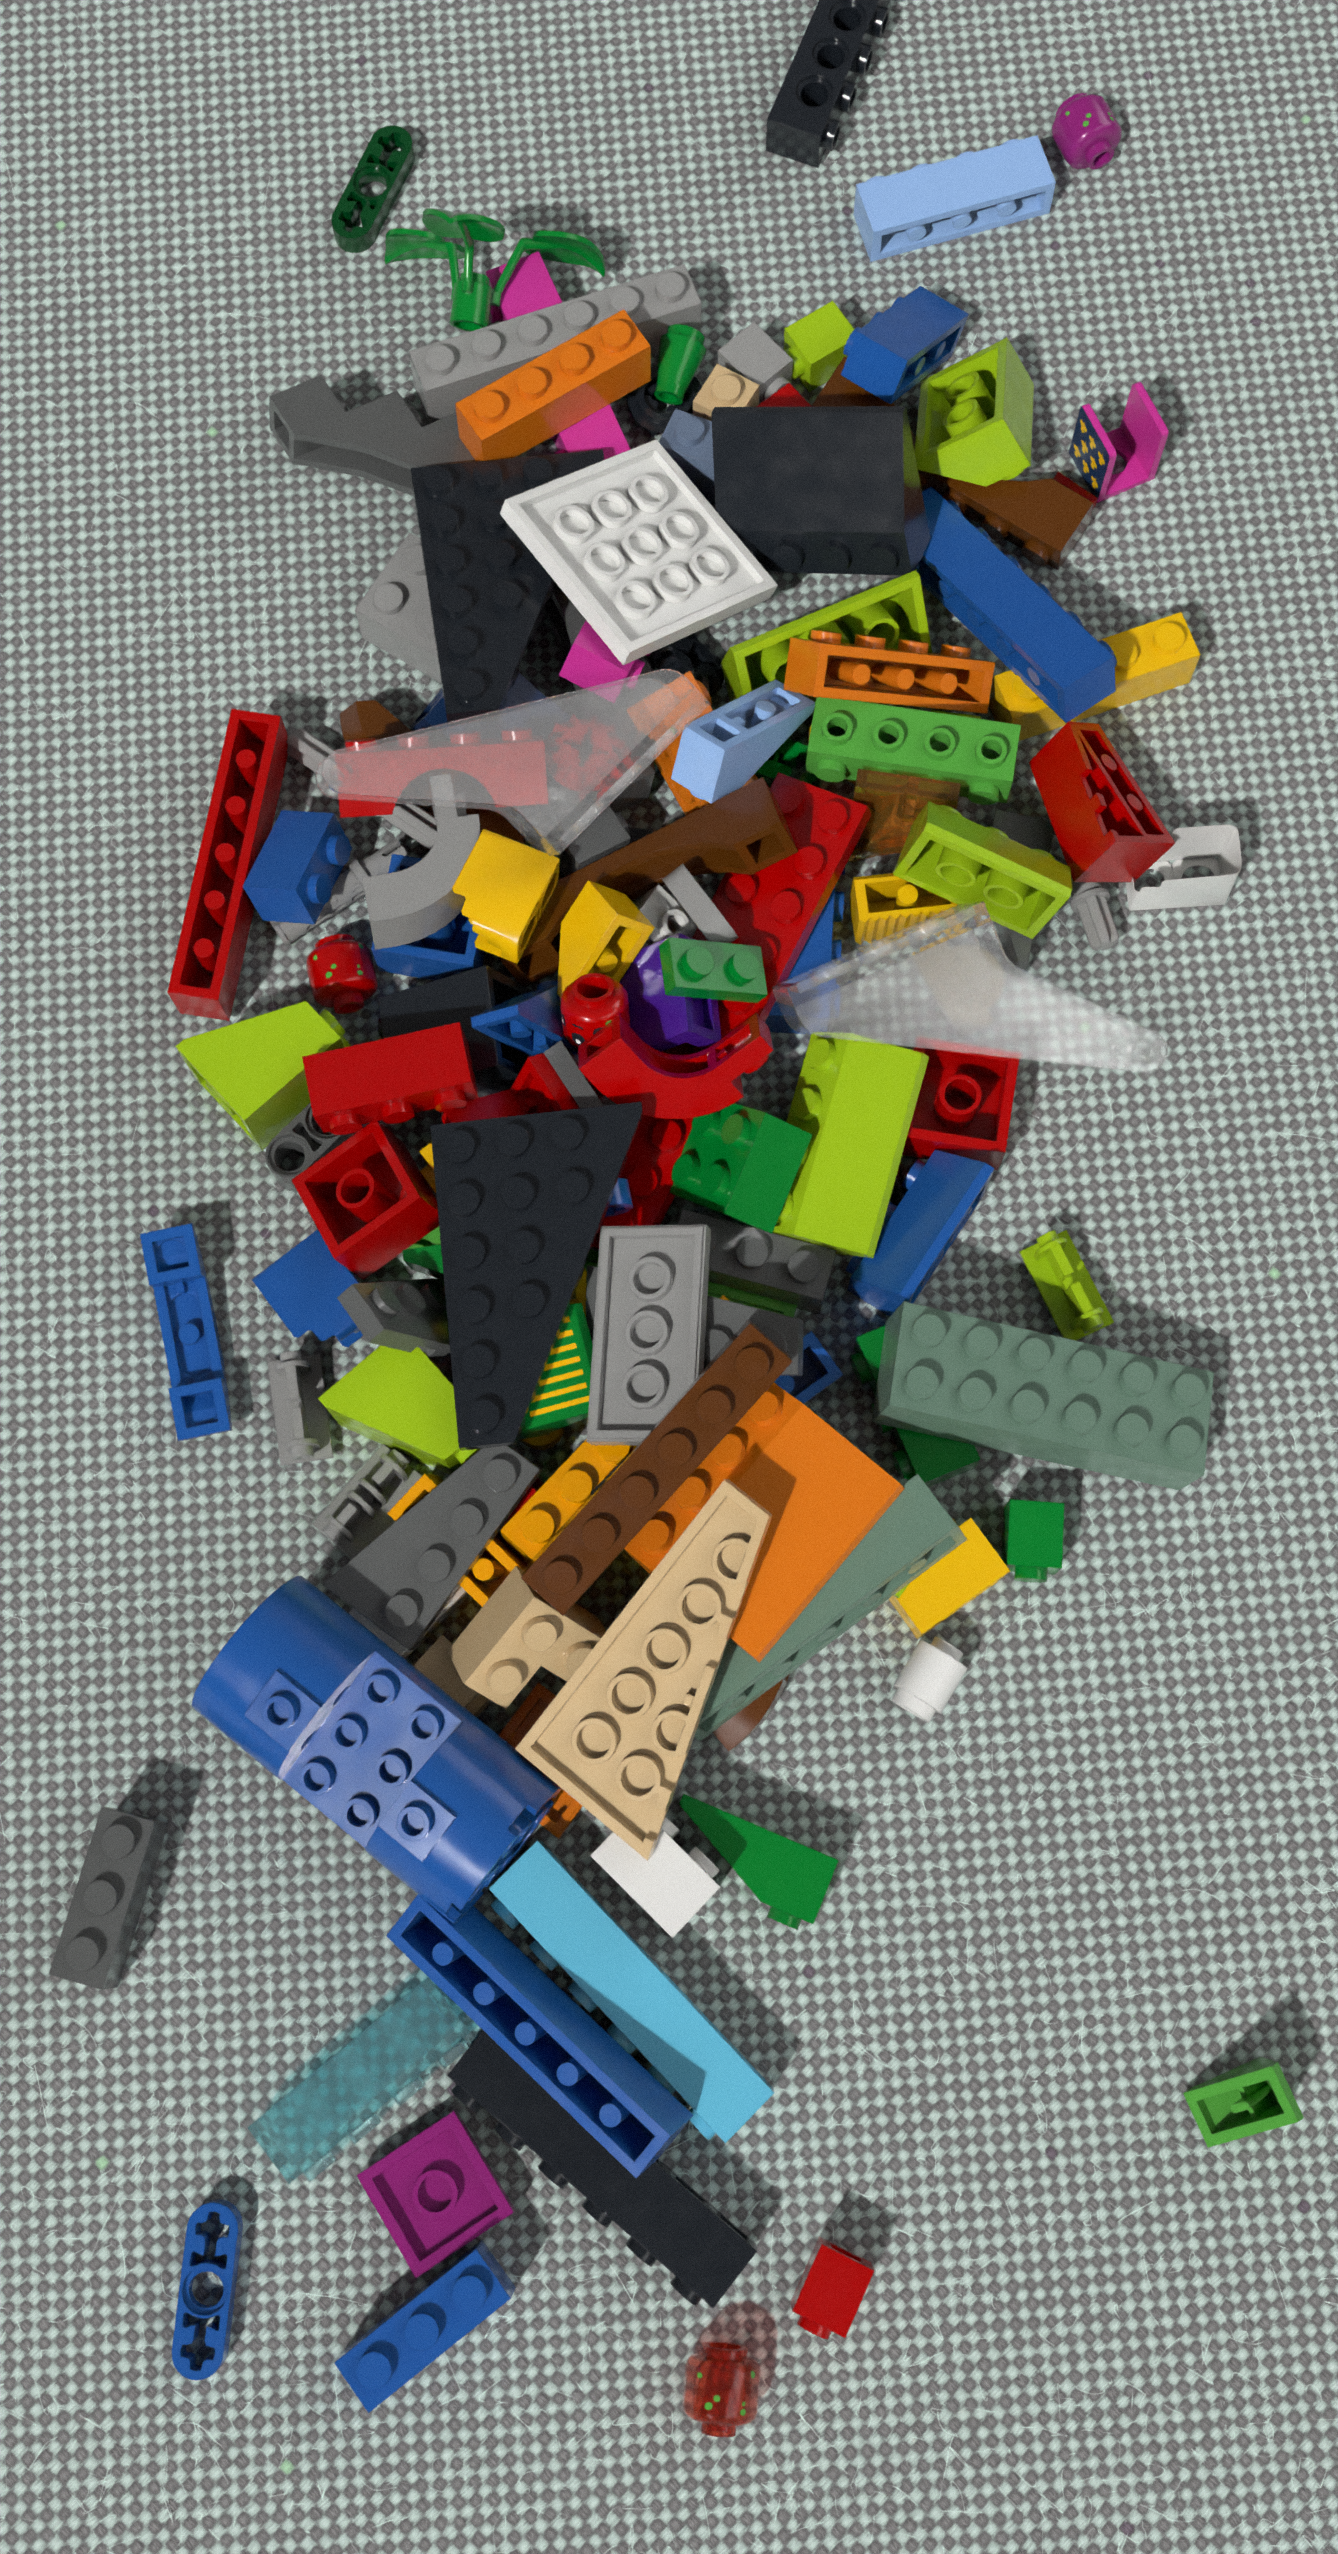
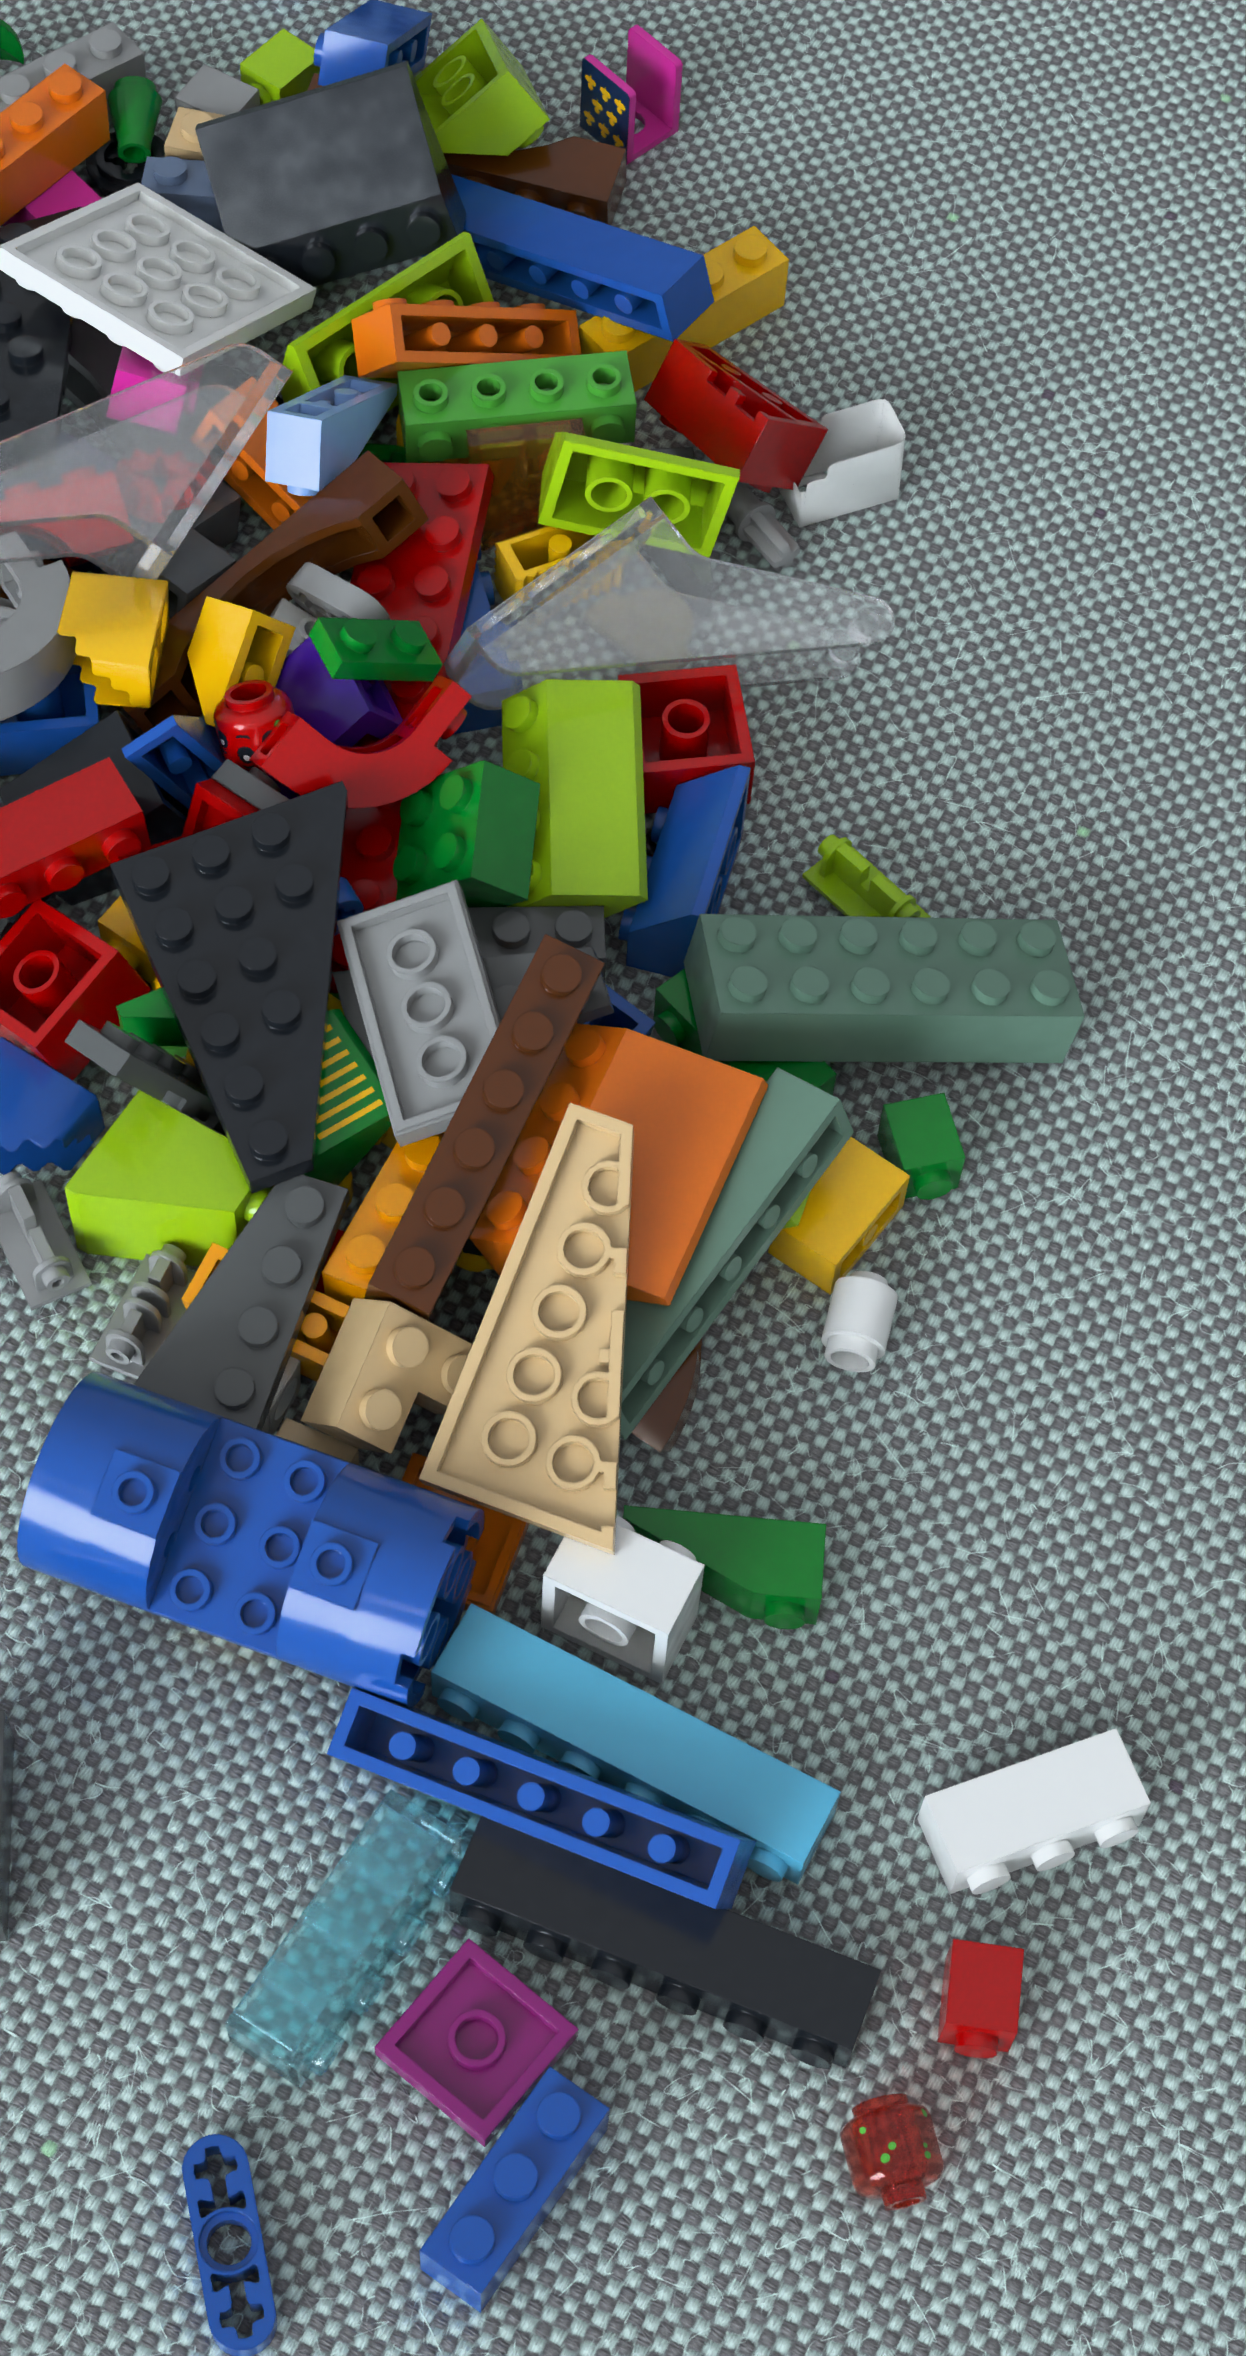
camera: 25 degrees left, 15 degrees down
none -> white brick [917,1728,1151,1894]

